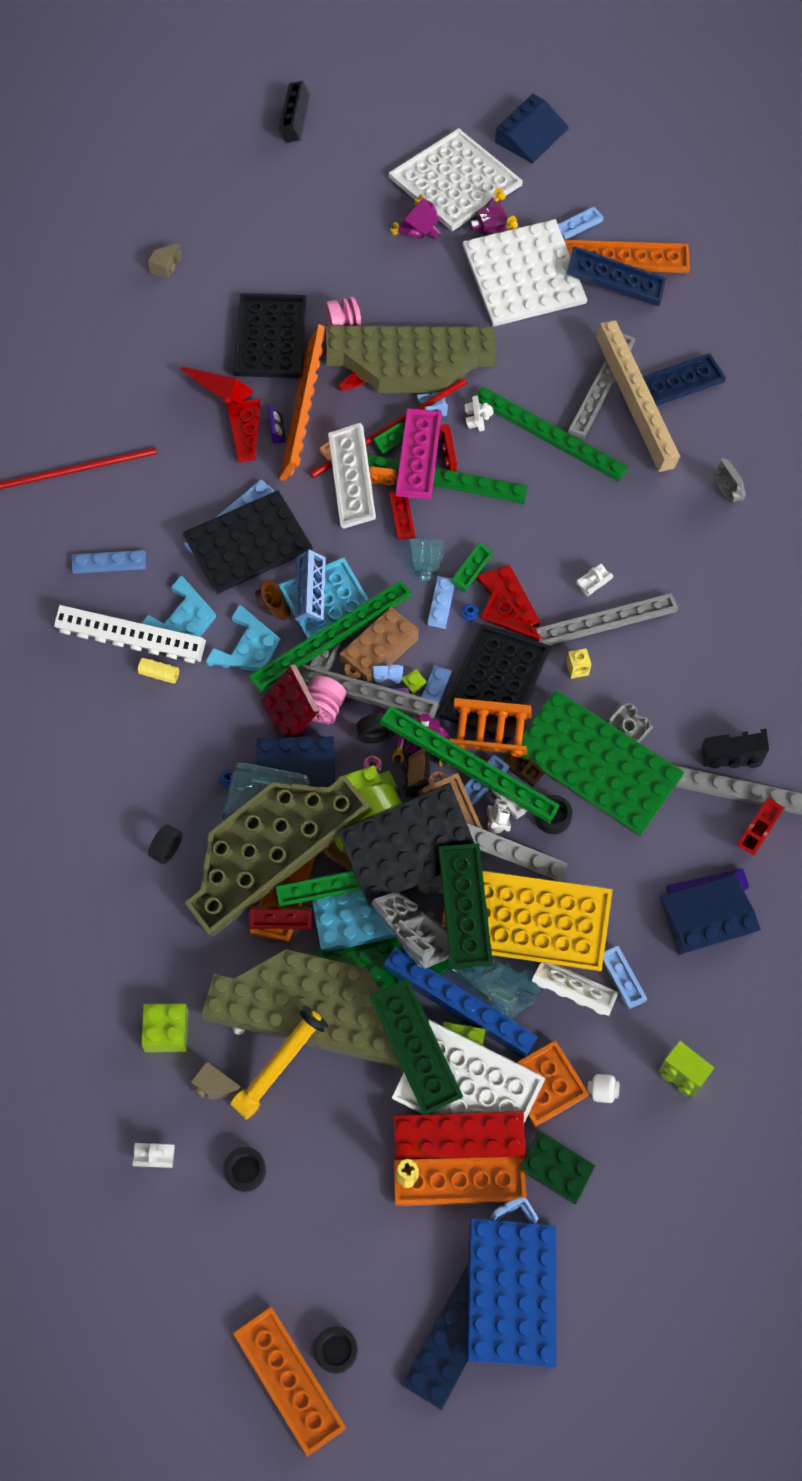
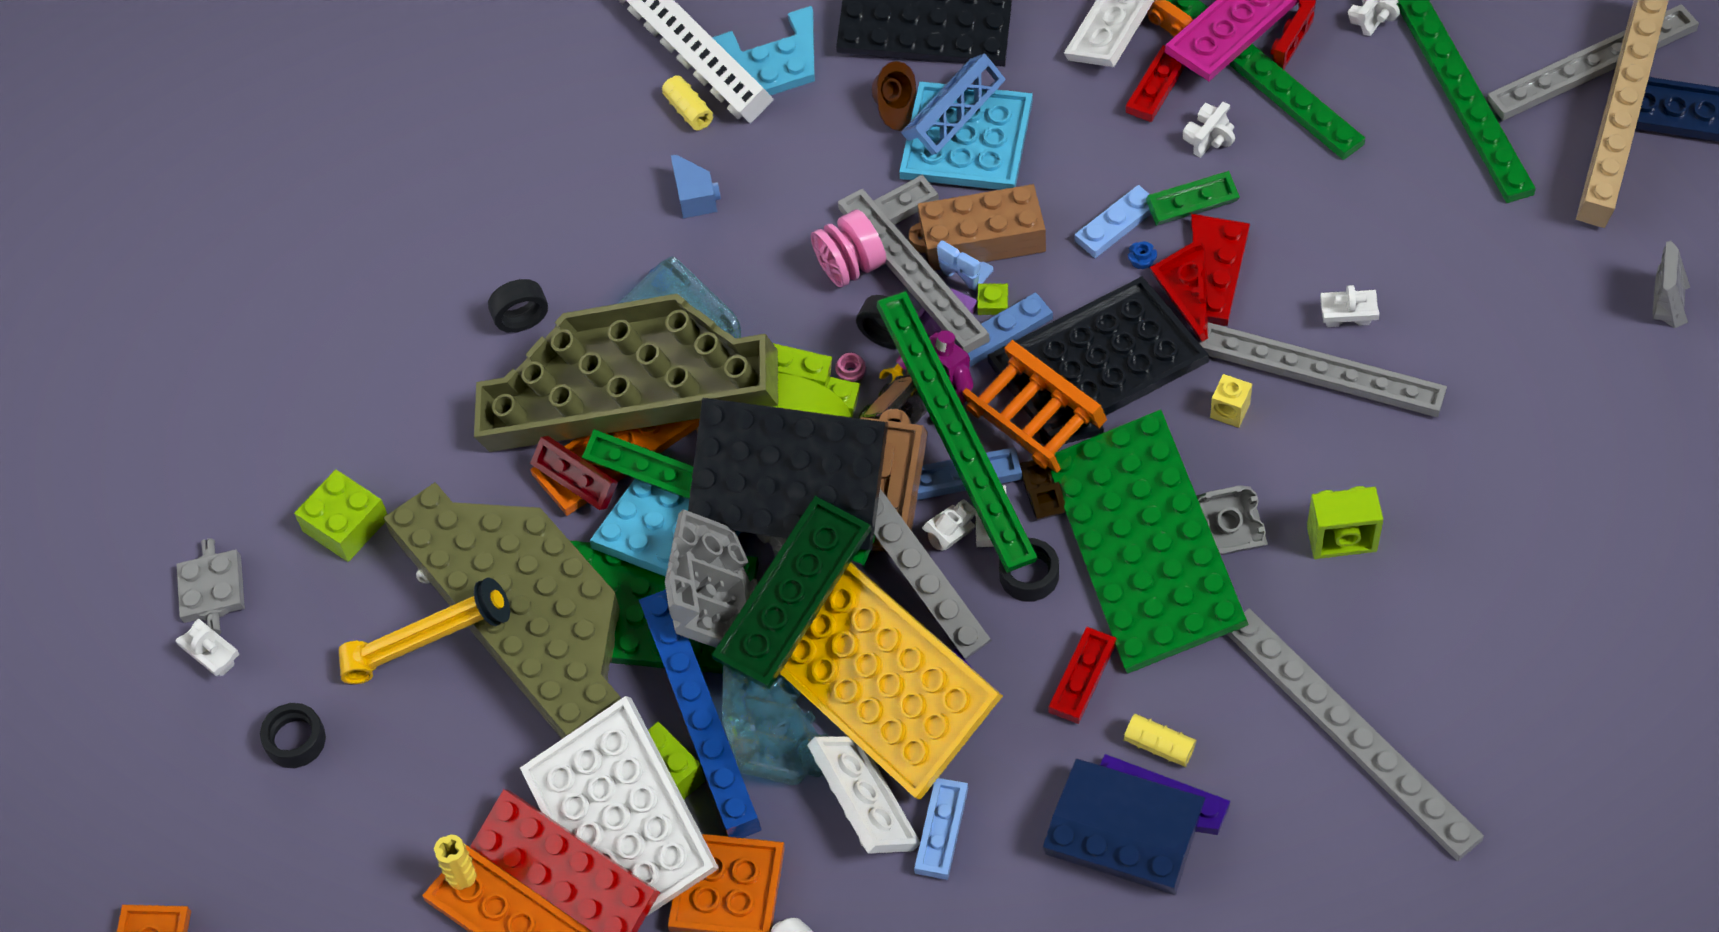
camera: 45 degrees right, 5 degrees down
dark tan slope [191,1062,242,1100] -> none
medium azure wing [206,605,281,671] -> none
green plate [249,580,412,693] -> none
dark blue slope [257,736,335,793] -> none
dark red plate [261,665,319,738] -> none
dark green plate [369,978,463,1116] -> none
clear light blue torso [409,539,444,581] -> none
black wedge [701,728,769,769] -> none
red arch [736,797,785,856] -> none
none -> light grey plate [177,538,245,635]
none -> medium blue slope [671,155,721,218]
none -> red plate [1048,626,1117,724]
none -> light yellow axle [1124,713,1197,767]
none -> white hips [1183,102,1235,158]
none -> lime brick [1307,486,1384,559]

